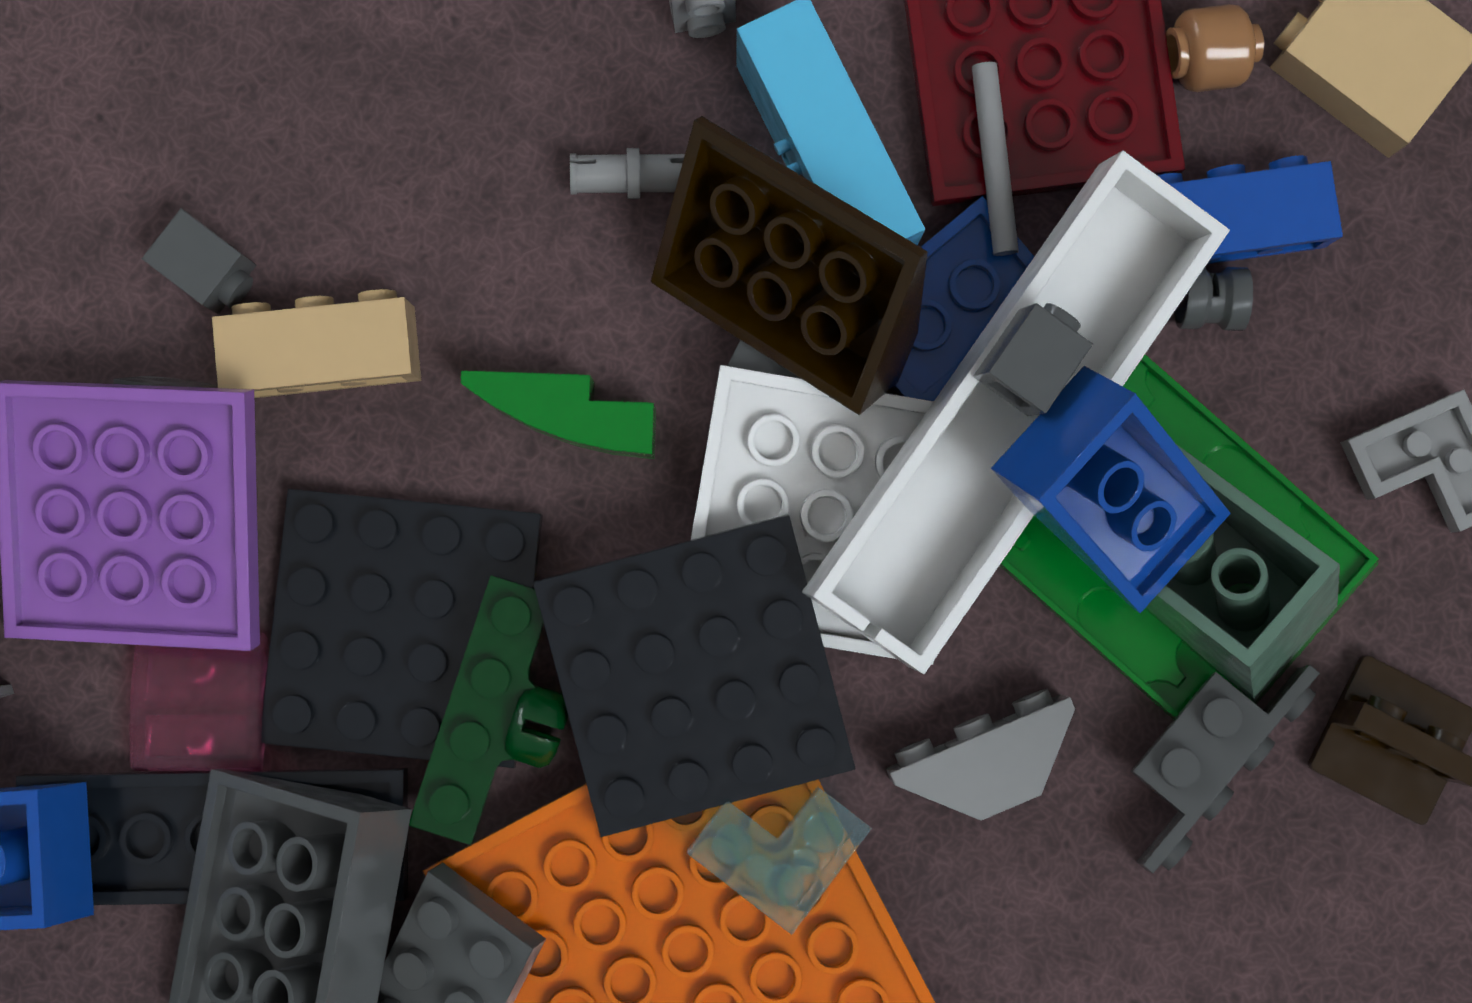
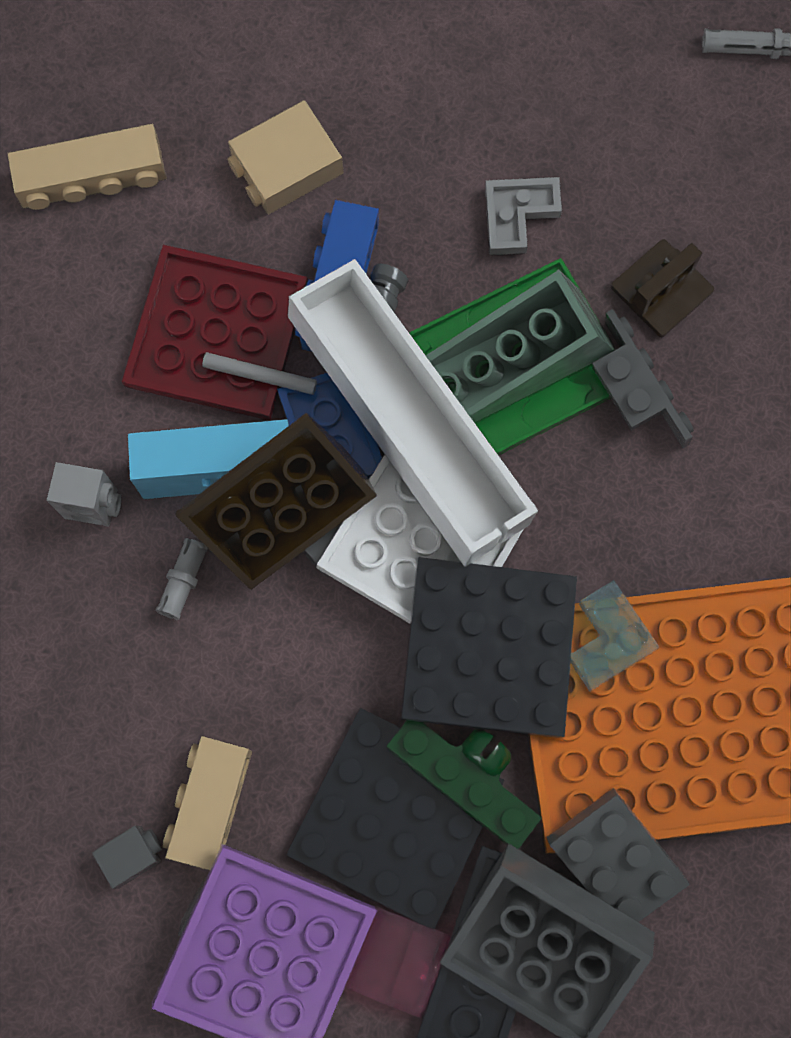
camera: 70 degrees left, 10 degrees down
green slope [461,371,656,459] -> none
light grey slope [885,689,1075,821] -> none
dark grey brick [973,303,1093,416] -> none
blue slope [991,366,1231,613] -> none
medium nougat head [1166,4,1264,92] -> none

